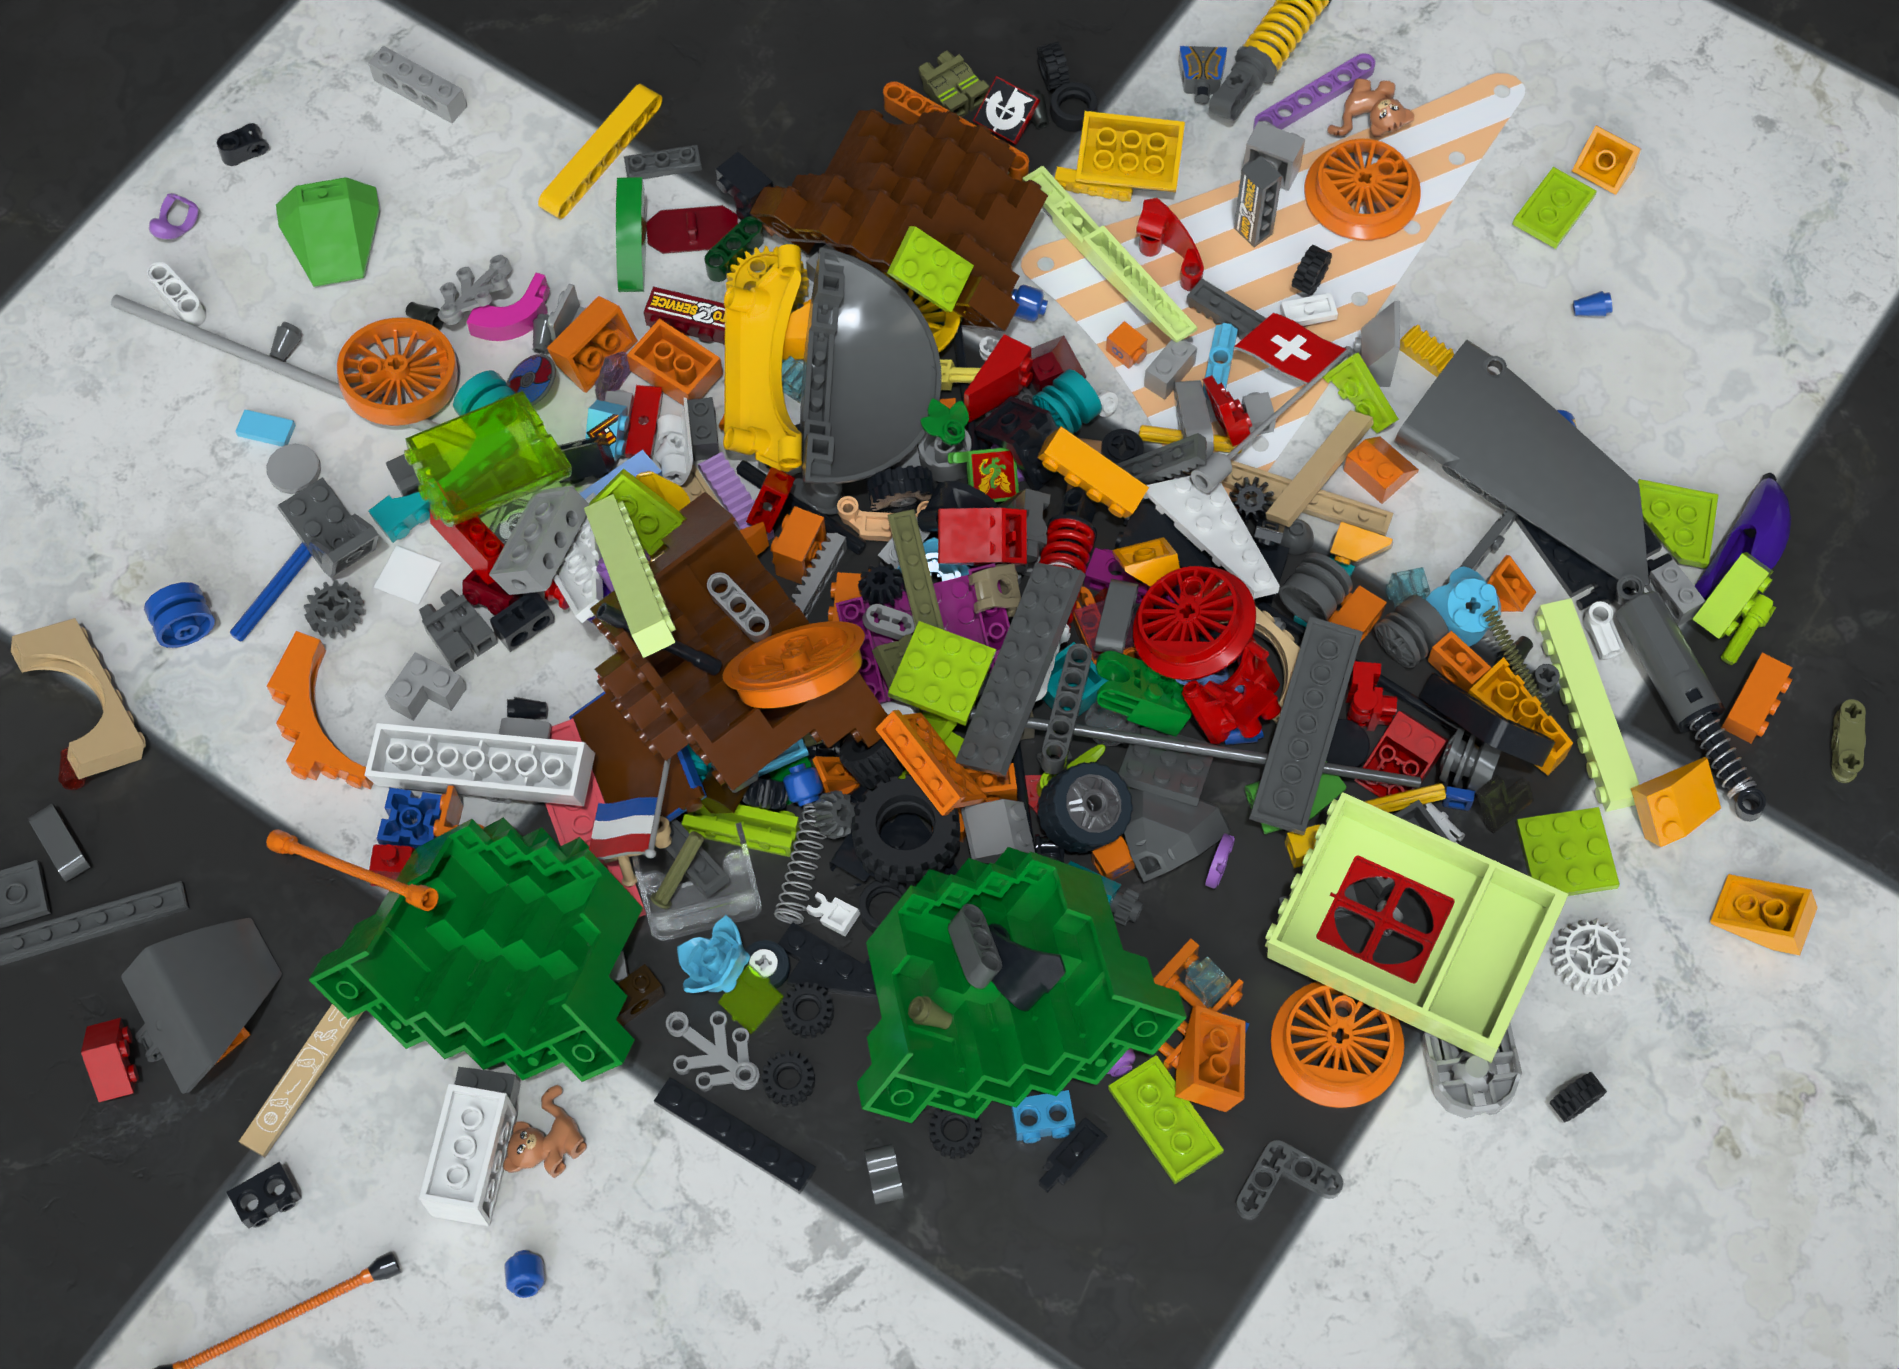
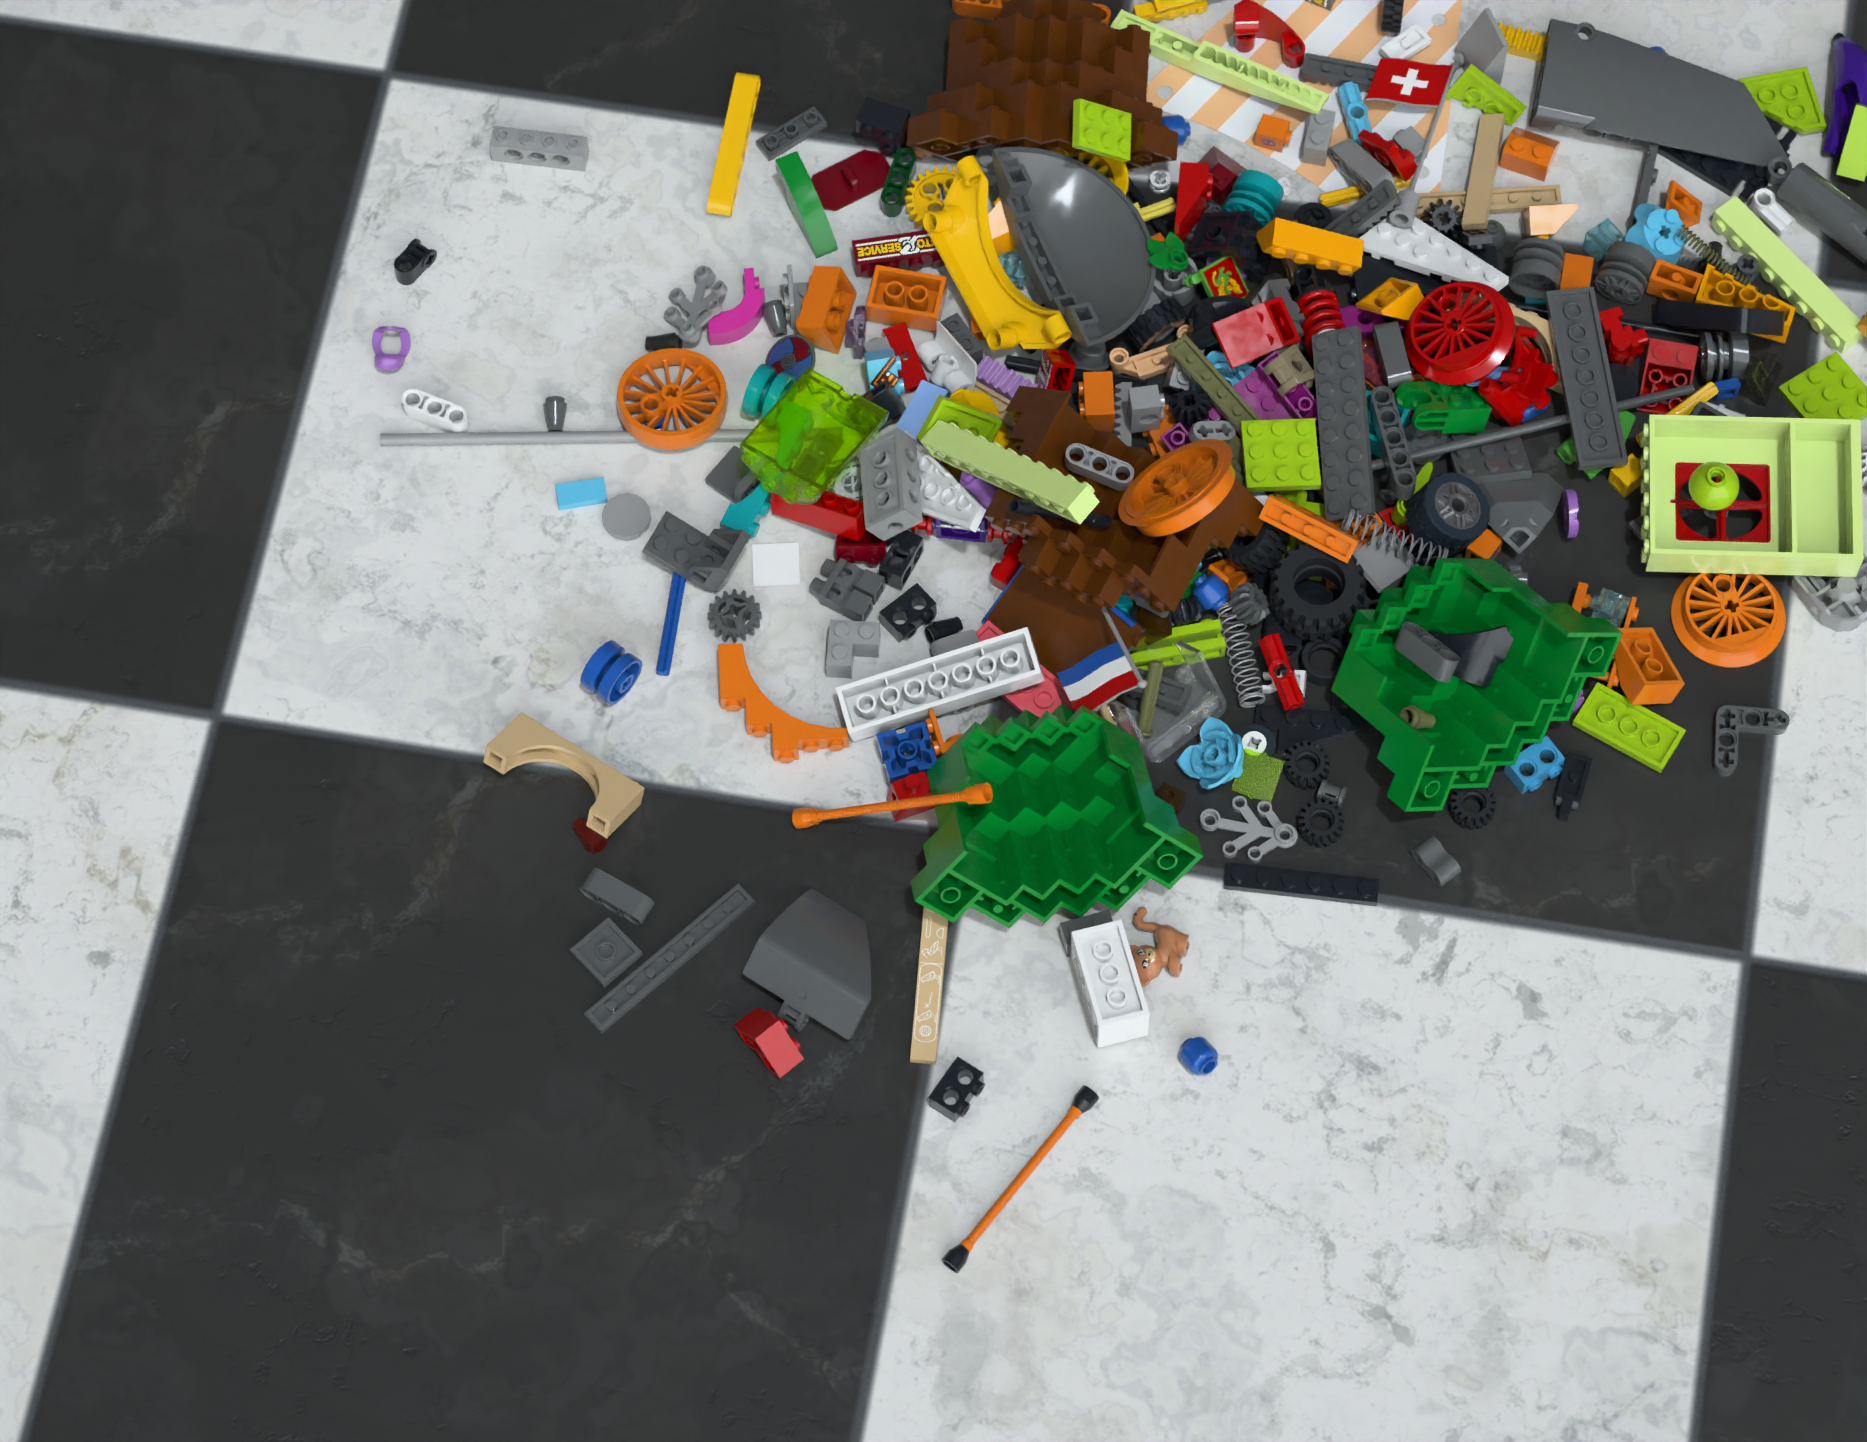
camera: 25 degrees left, 0 degrees up
bright green wedge [276,177,380,287] -> none
light grey brick [1645,559,1706,627] -> none
none -> black brick [879,583,937,643]
none -> light grey brick [1127,384,1165,433]
none -> red piece [1259,633,1306,711]
none -> dark grey bush [1316,779,1348,808]
none -> light grey piece [1341,508,1449,566]
none -> lime piece [1689,461,1739,510]

